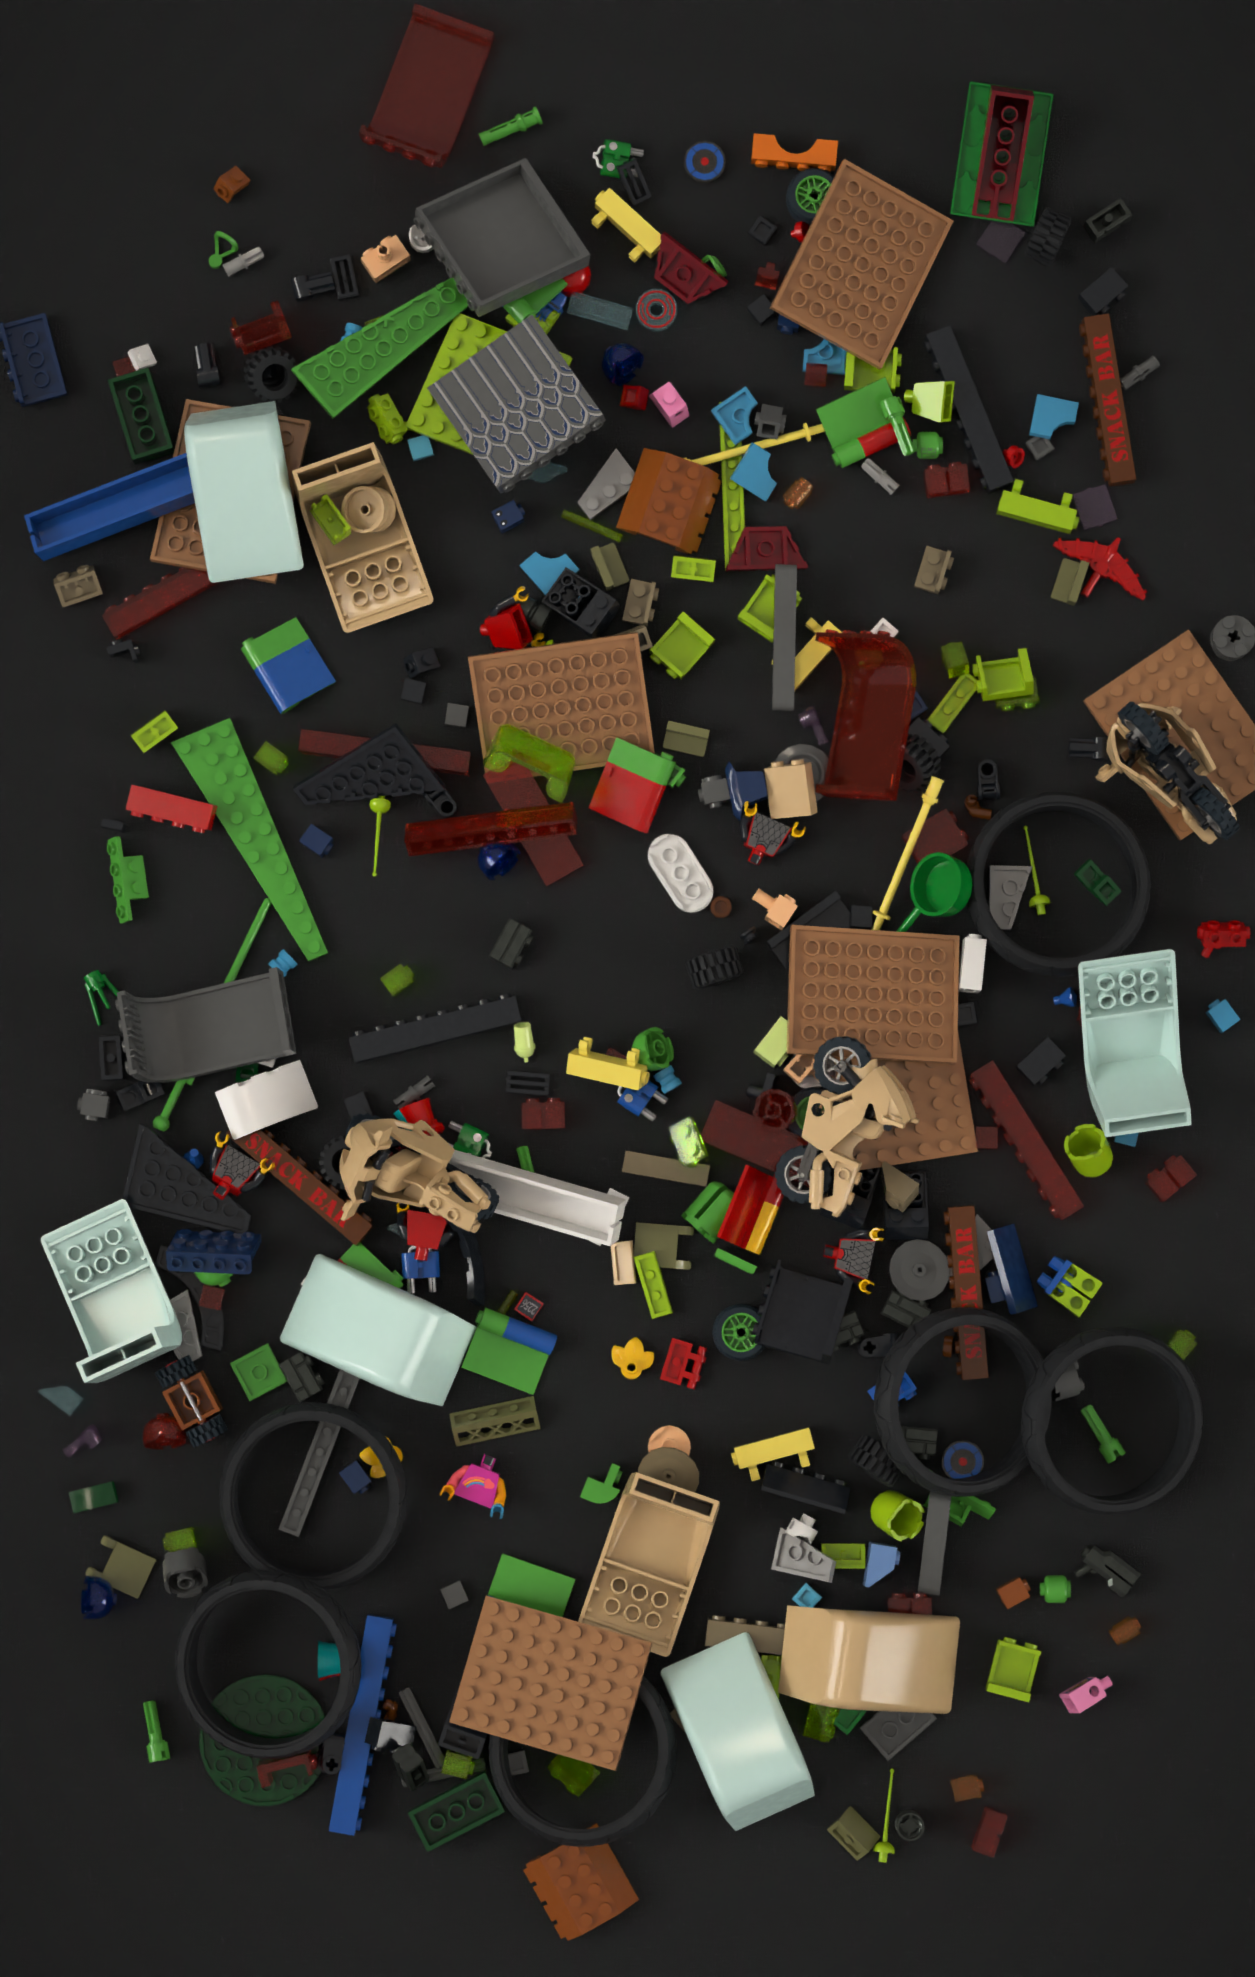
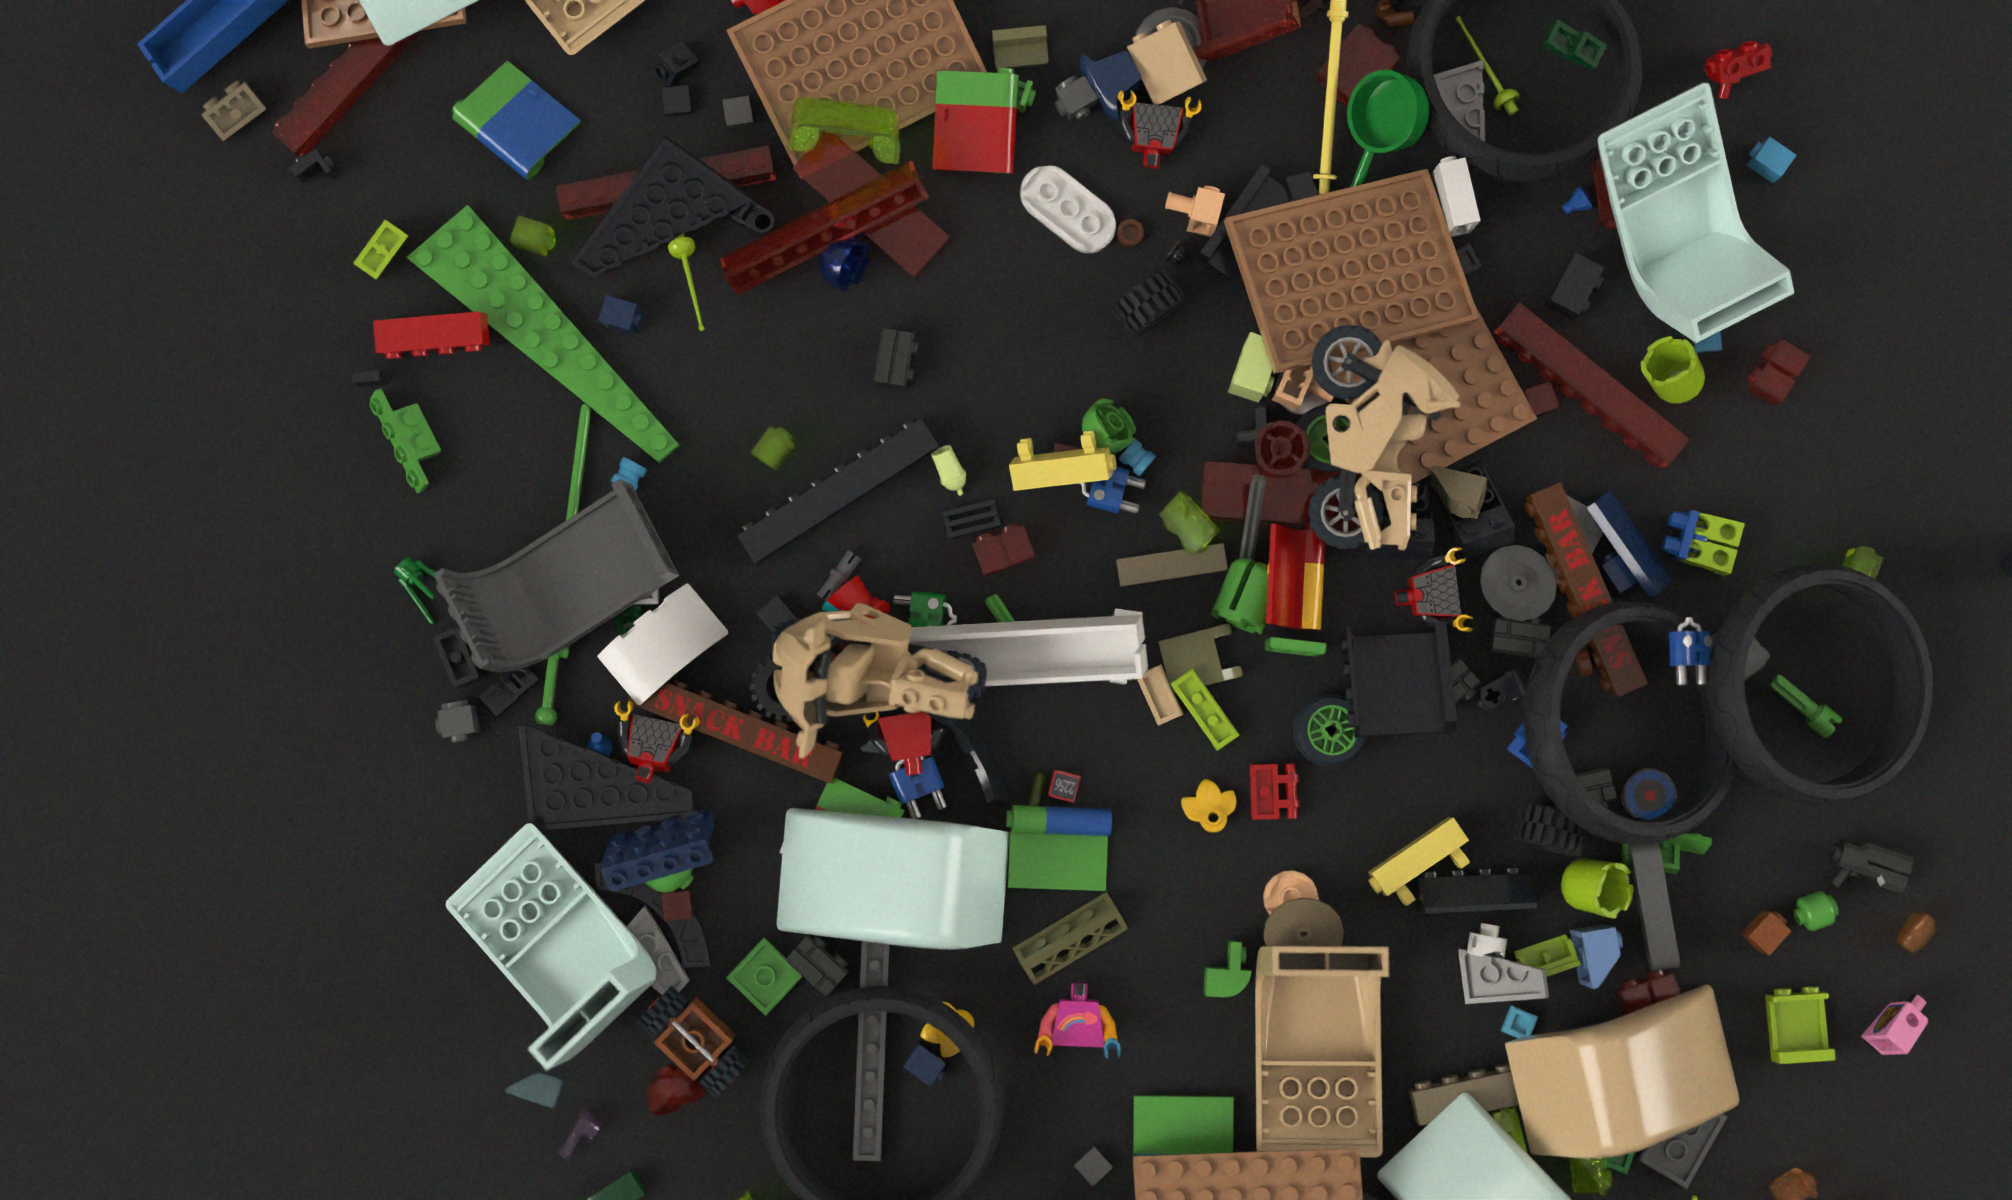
camera: 15 degrees left, 0 degrees up
none -> dark grey axle [1239,474,1267,560]
none -> blue piece [1669,618,1712,685]

